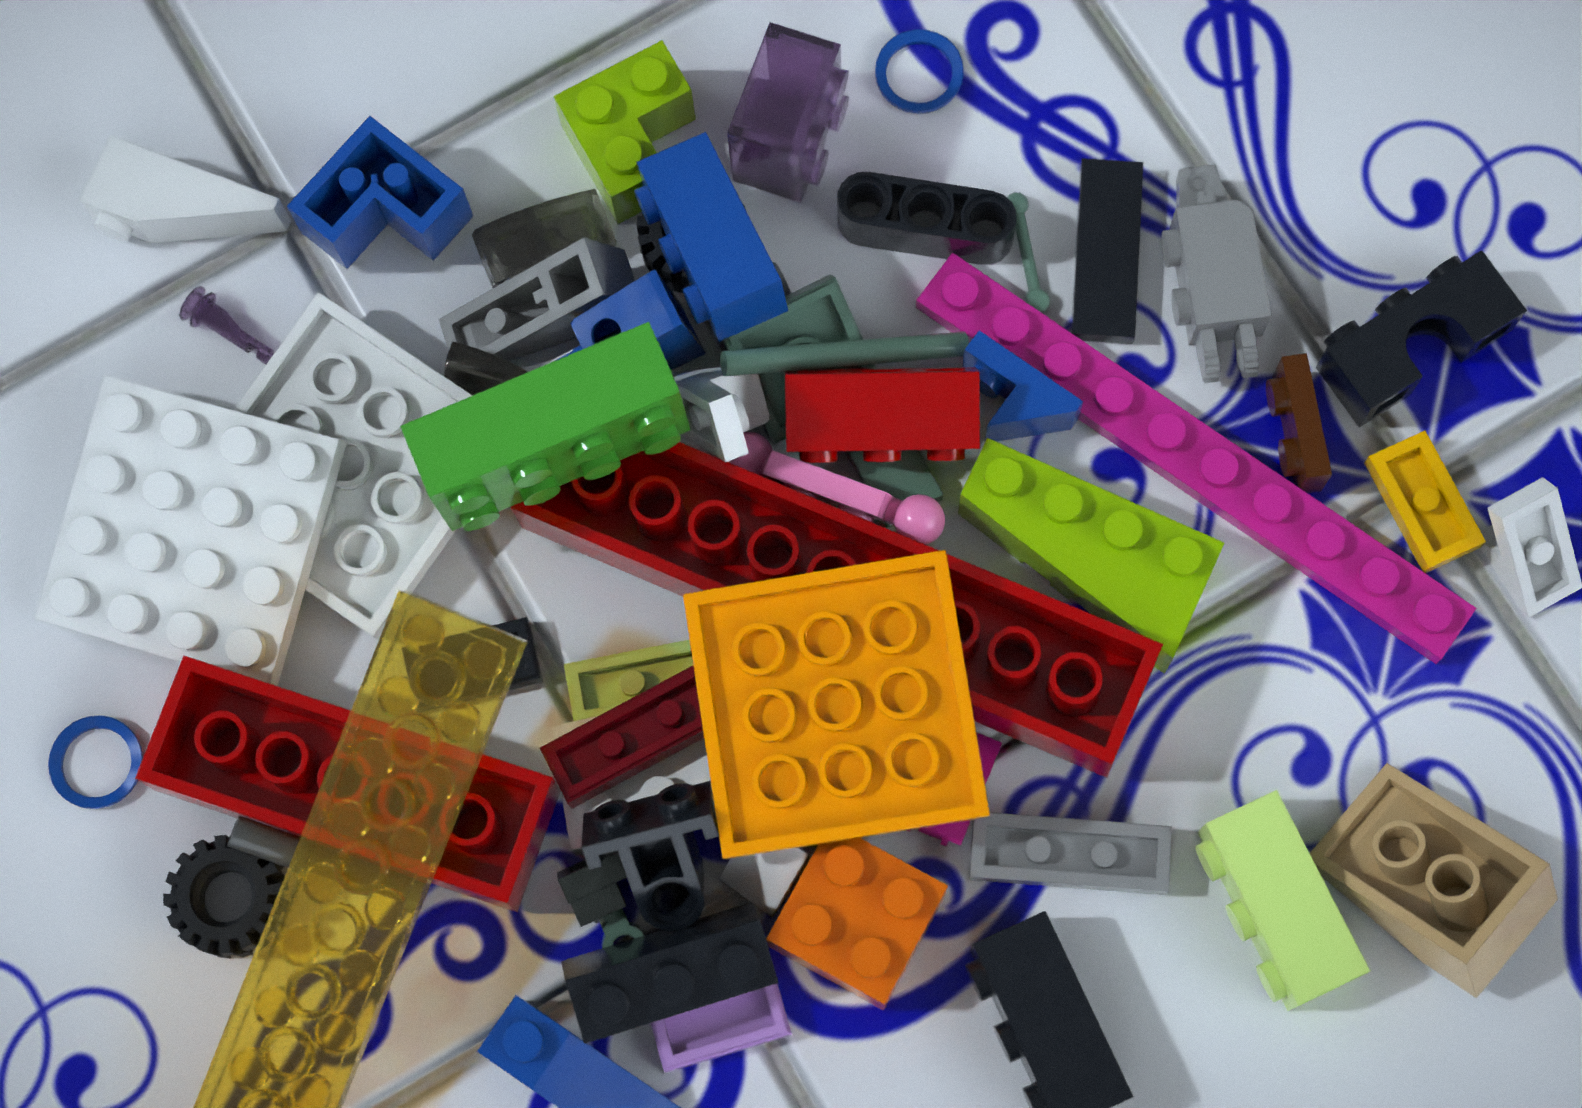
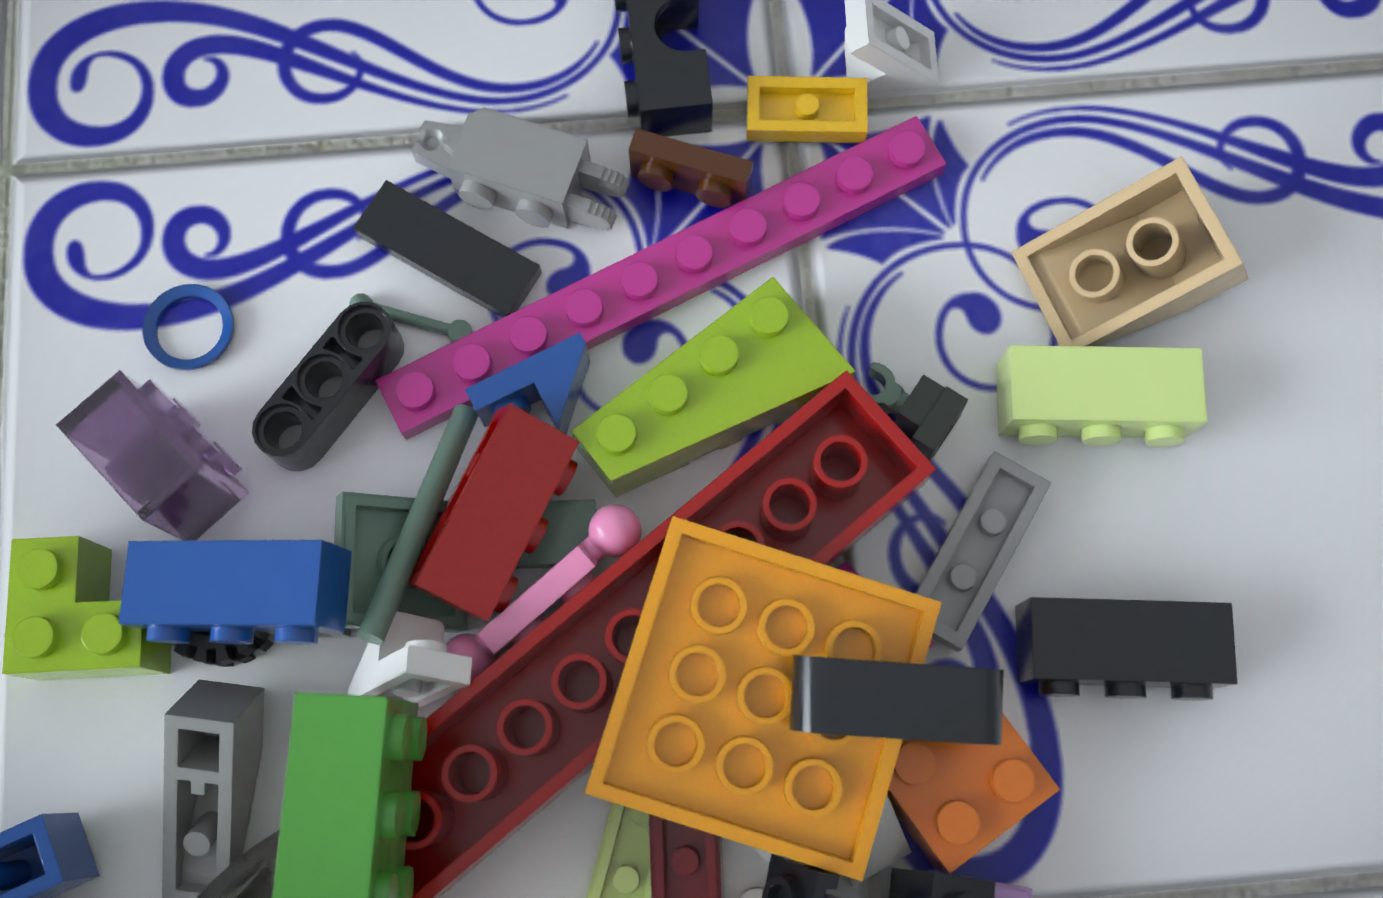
camera: 70 degrees left, 0 degrees up
clear smoke slope [472,189,617,289] -> none
blue torso [550,269,706,370] -> none
none -> black beam [789,655,1004,745]
none -> pearl dark grey piece [869,362,968,462]

